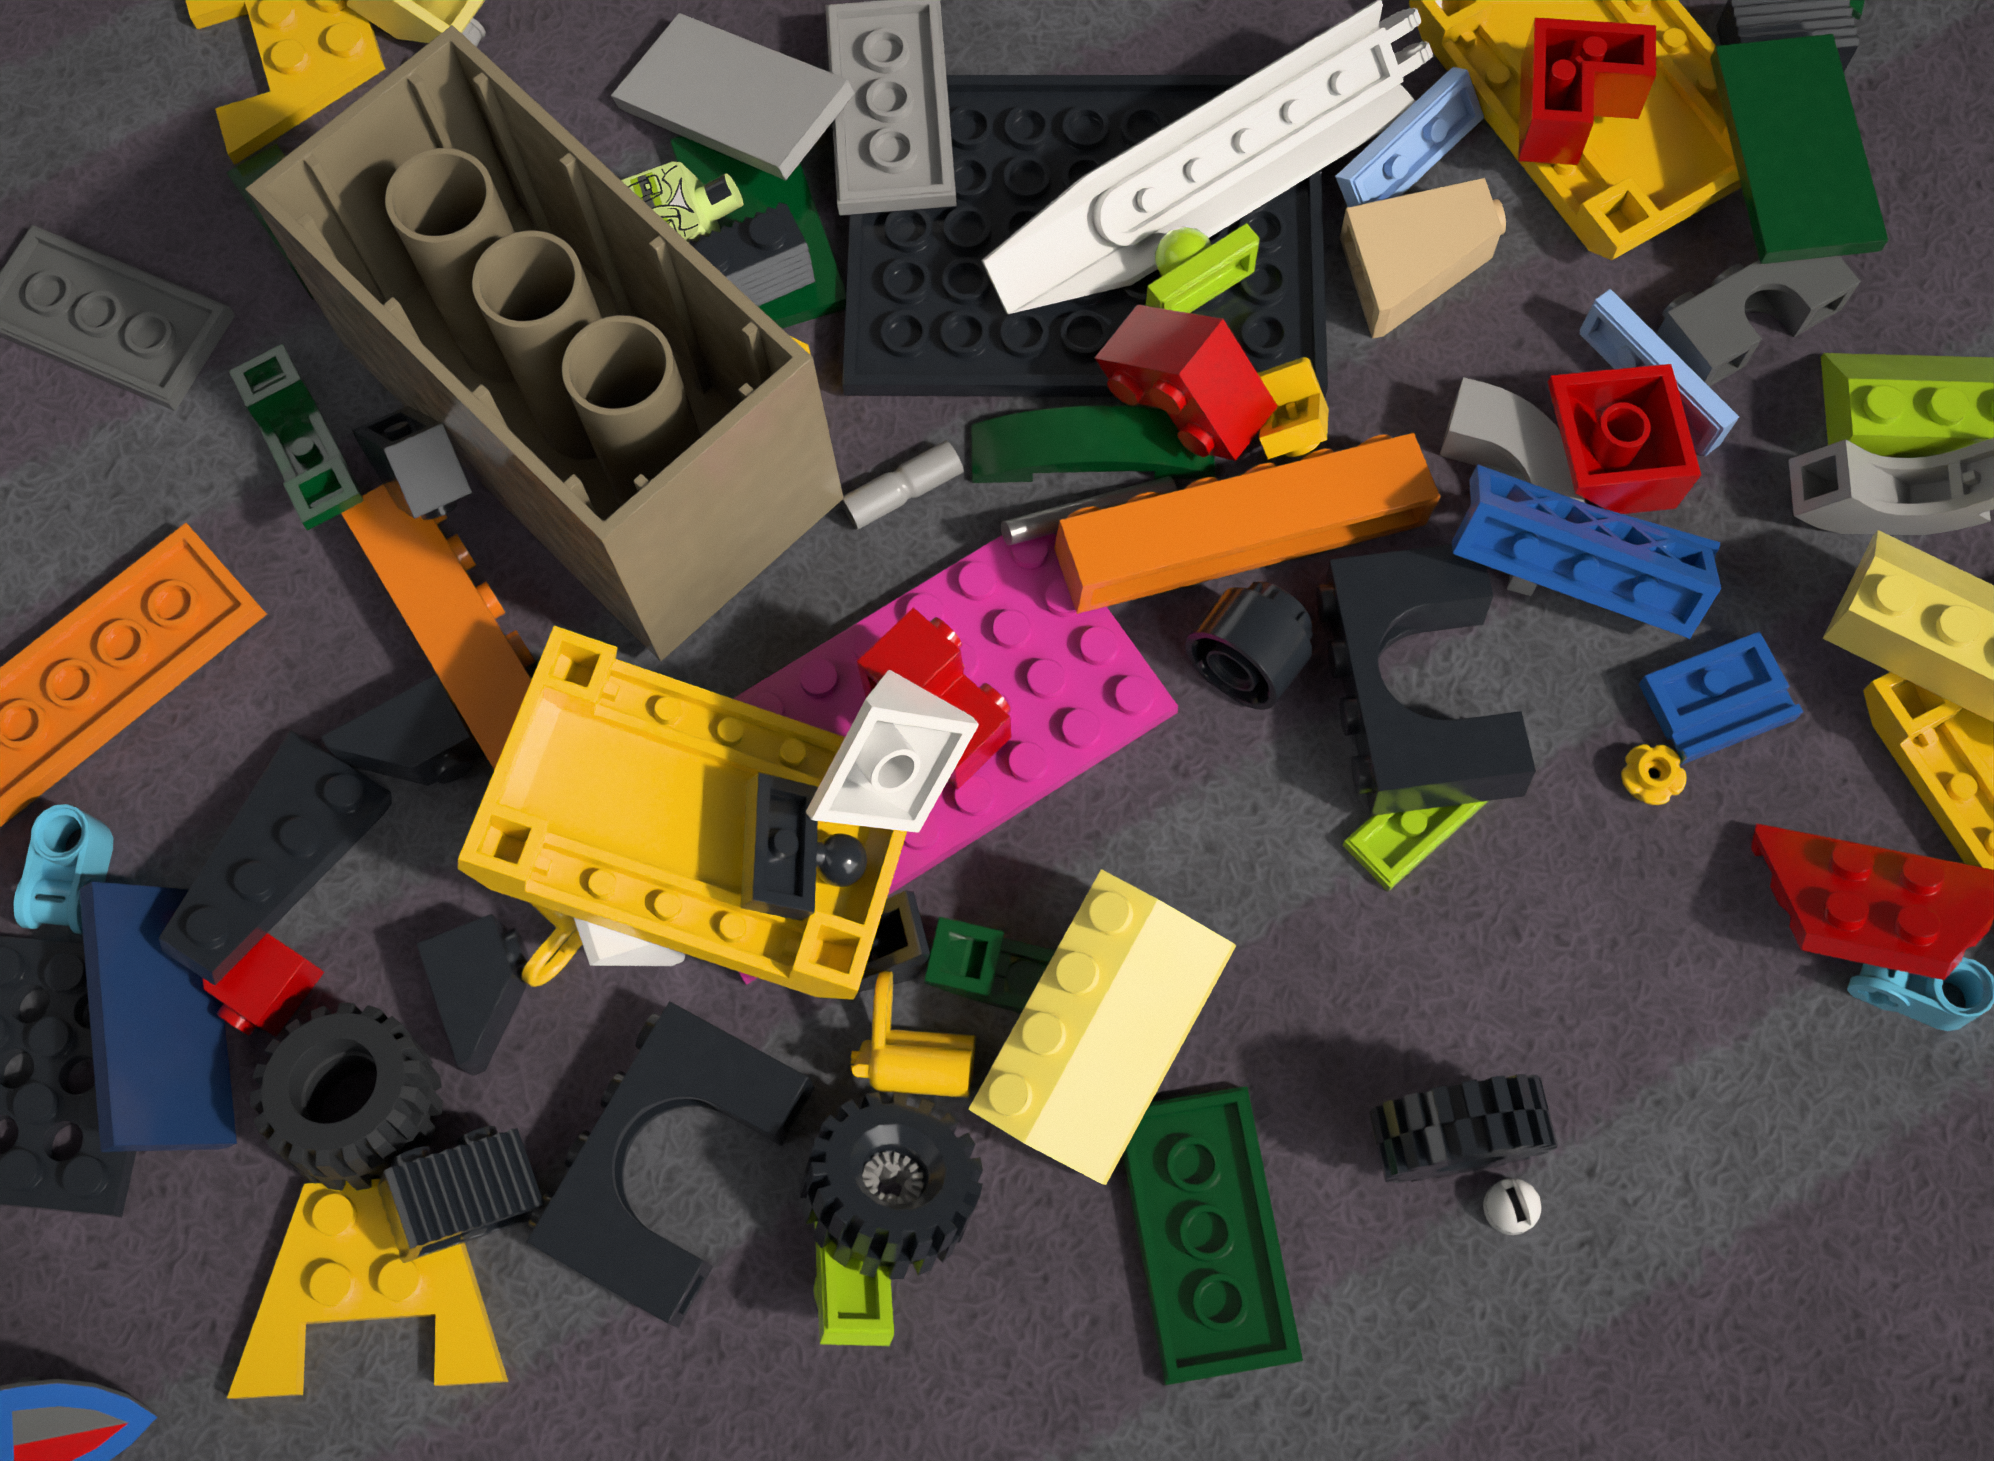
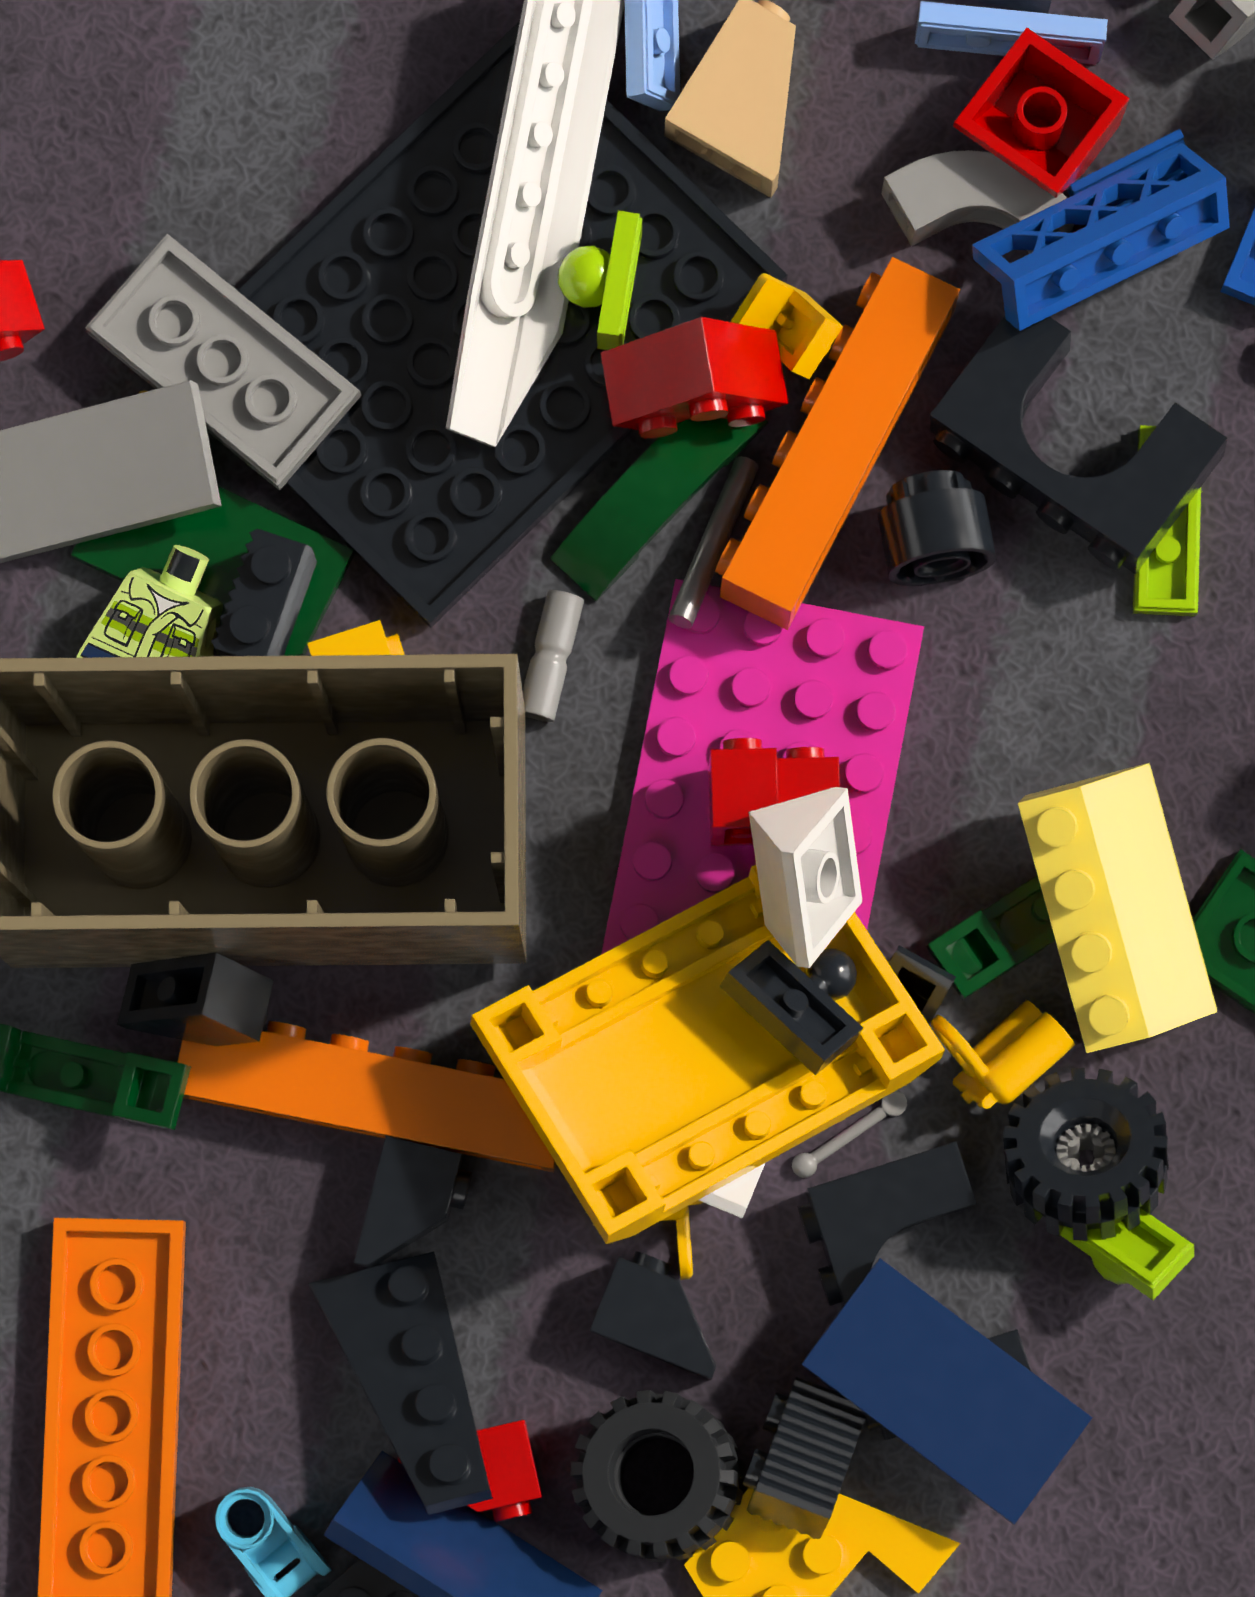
camera: 50 degrees left, 10 degrees up
none -> light grey hinge [792,1090,907,1178]
none -> dark blue tile [801,1258,1093,1525]

